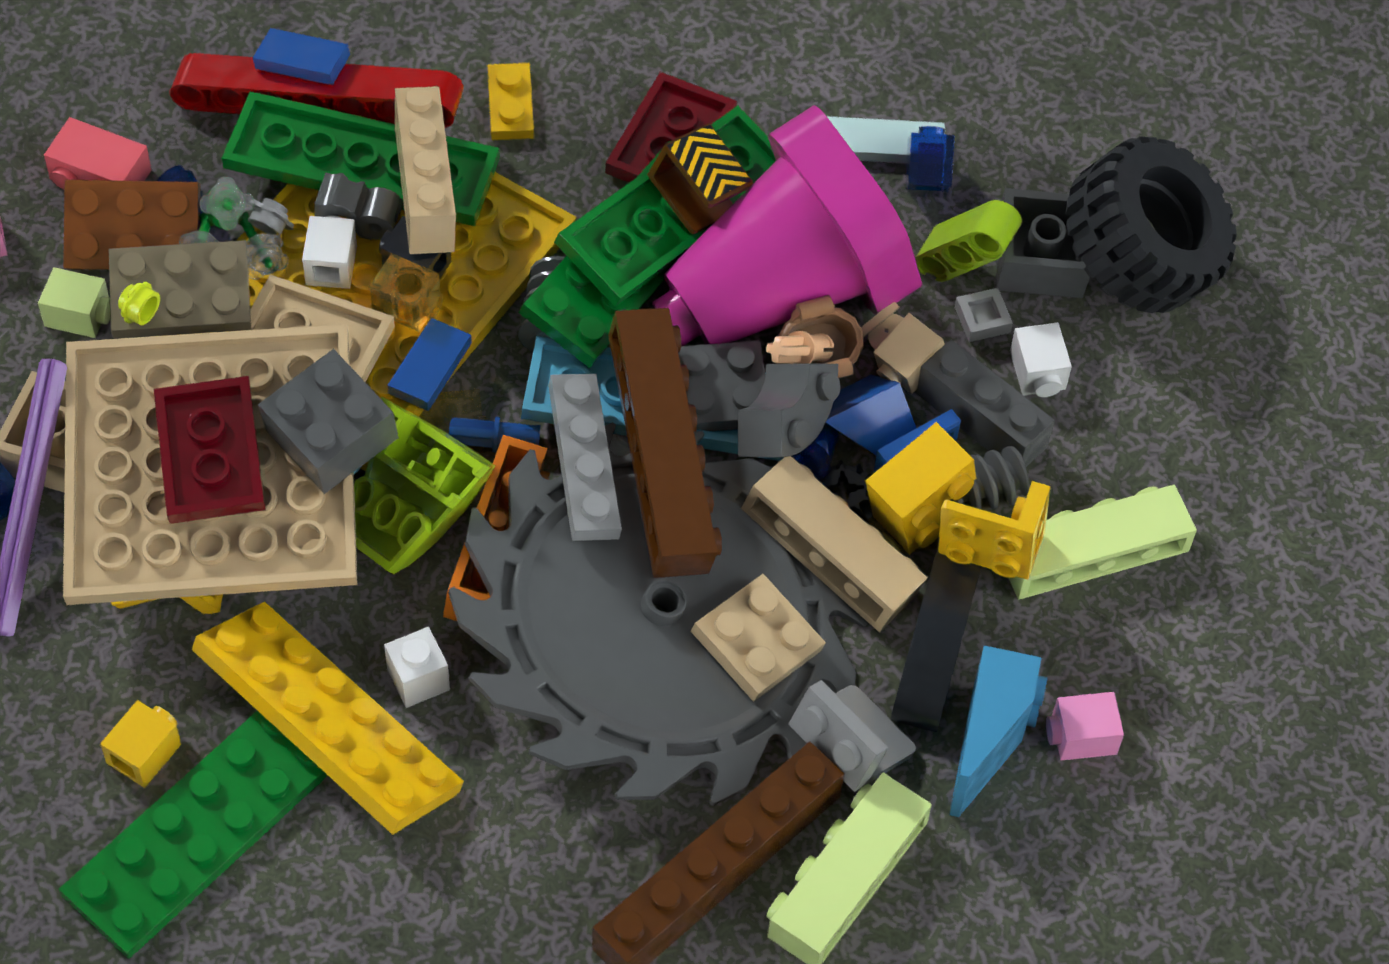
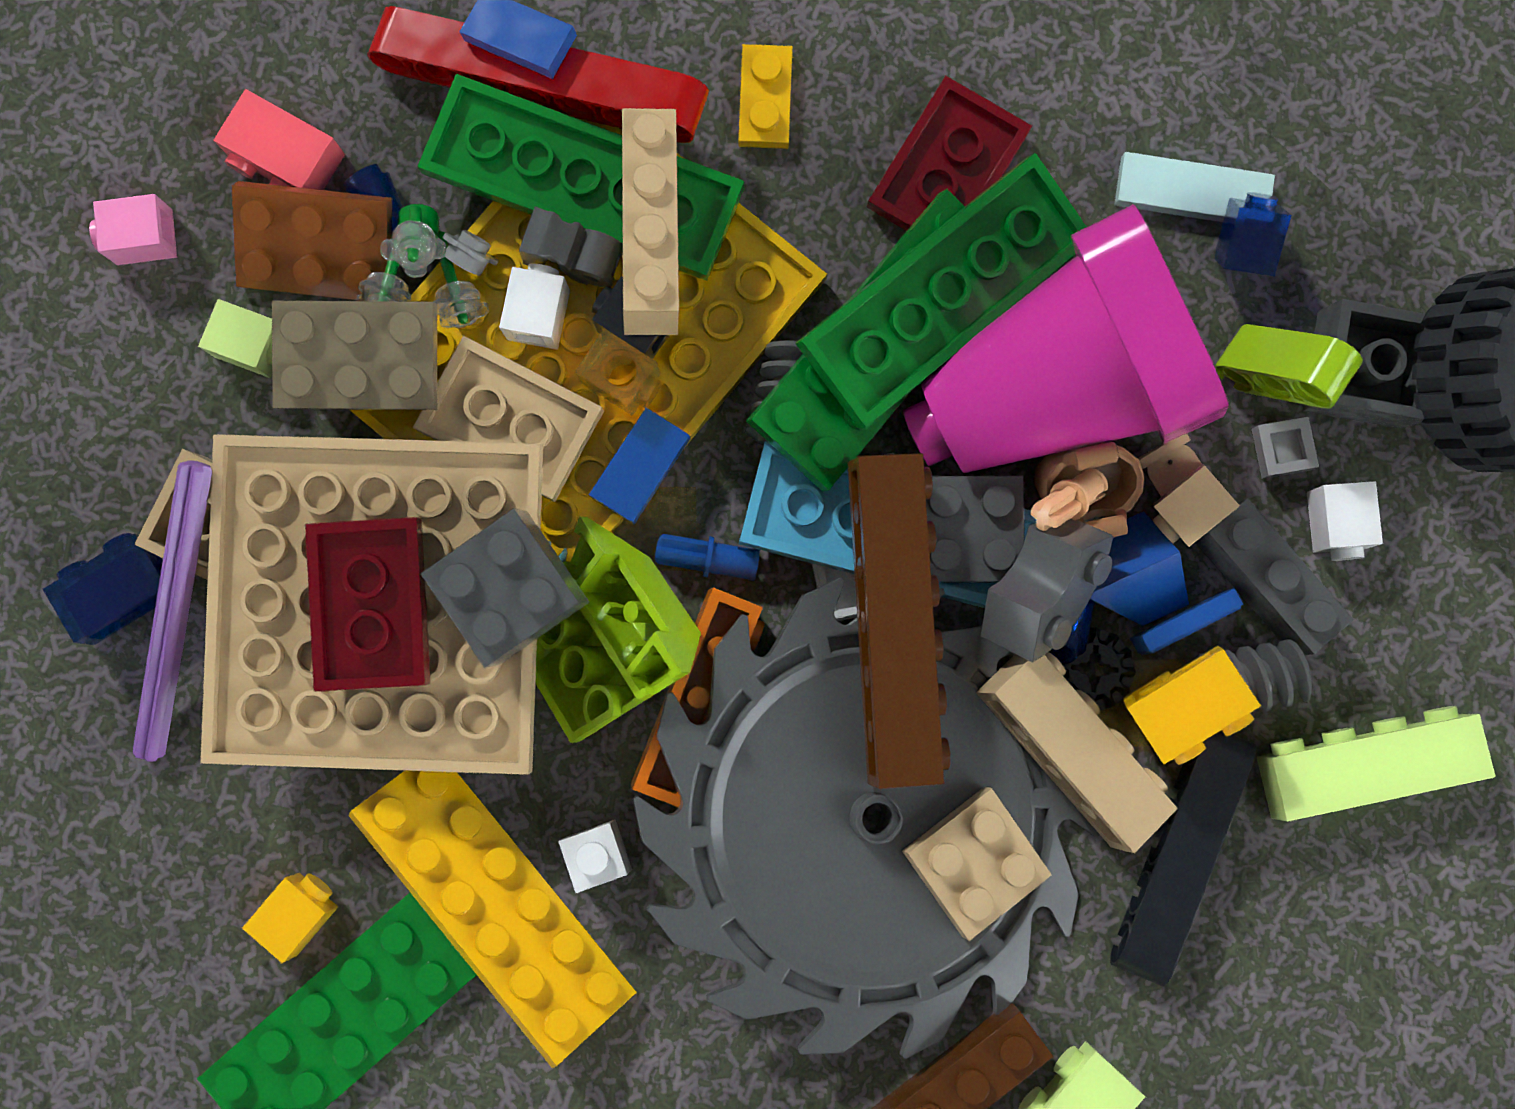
camera: 10 degrees right, 25 degrees up
neon yellow plate [118,281,160,326] -> none
light grey plate [548,374,622,541] -> none
piece [647,123,753,234] -> none
light grey bracket [789,680,916,792] -> none
yellow bracket [938,481,1051,580] -> none
dark azure slope [949,646,1047,817] -> none
bright pink brick [1046,692,1124,760] -> none

